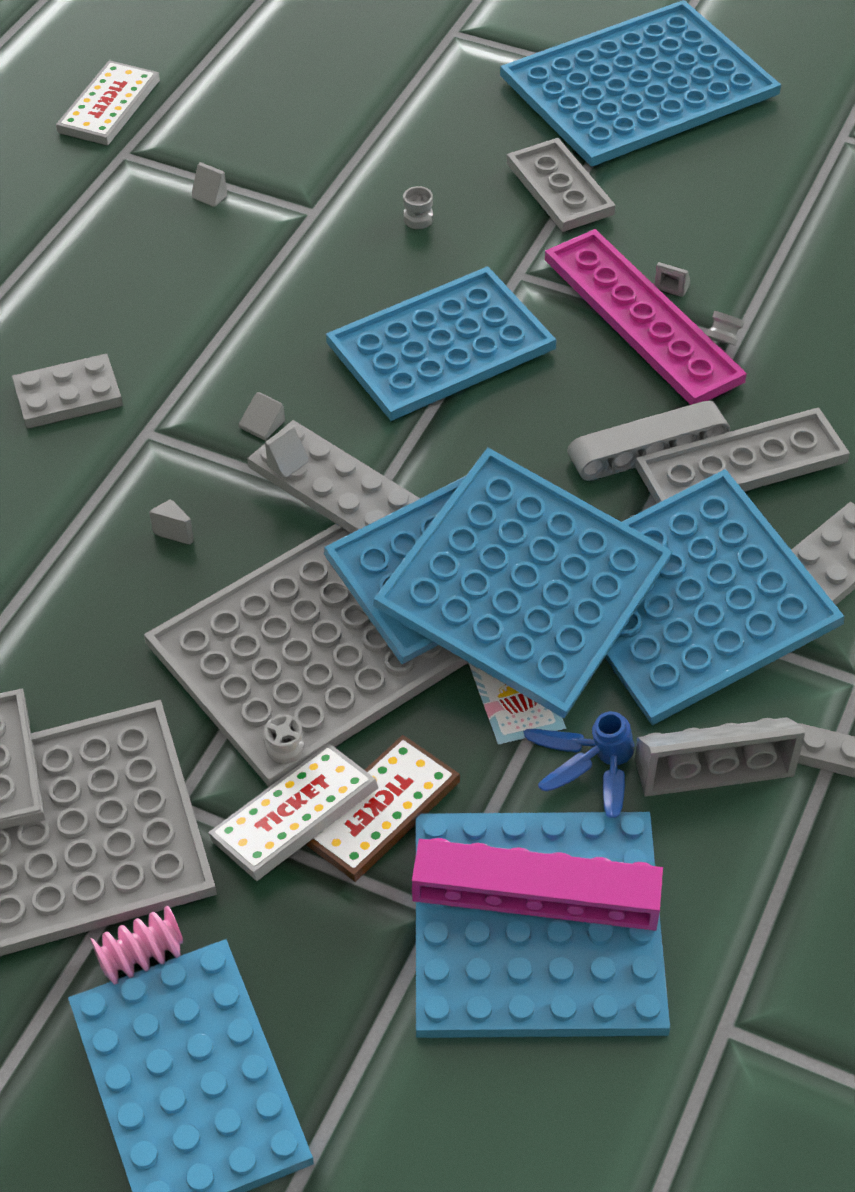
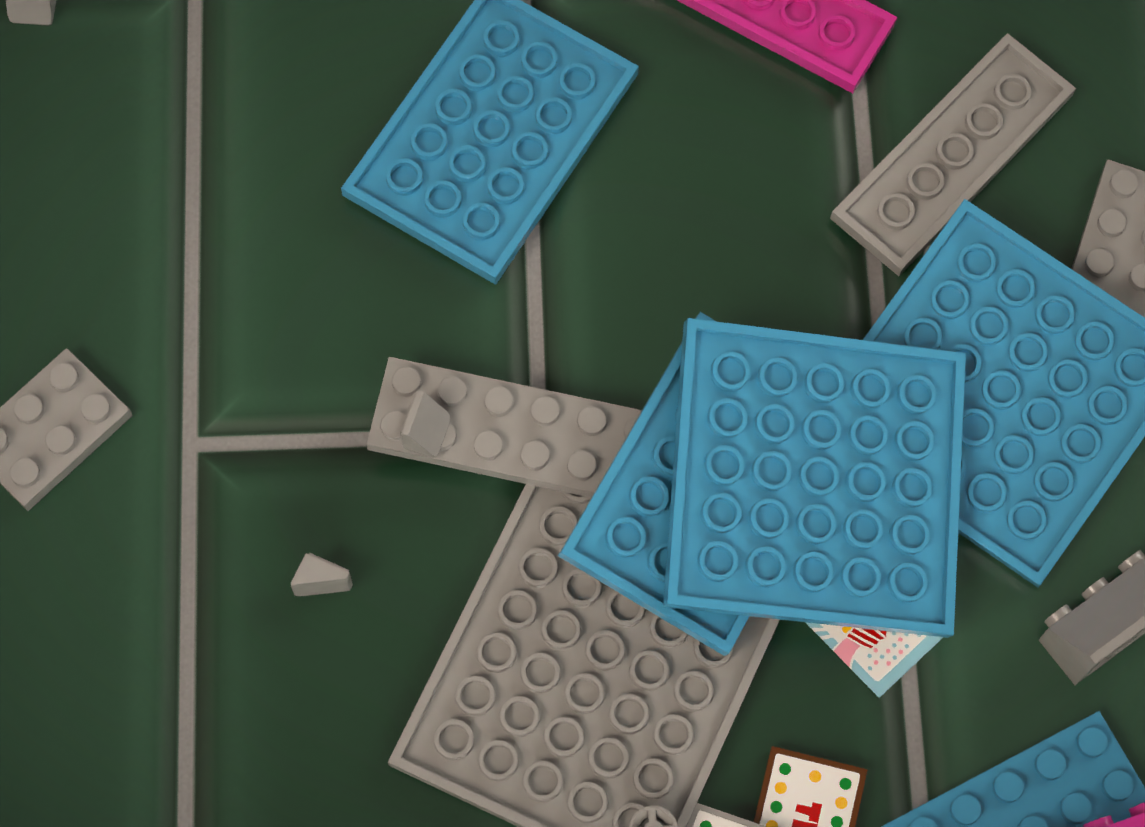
camera: 30 degrees left, 20 degrees up
light grey slope [239,392,285,441] -> none
blue plant [523,711,635,818] -> none
light grey beam [567,401,730,481] -> none

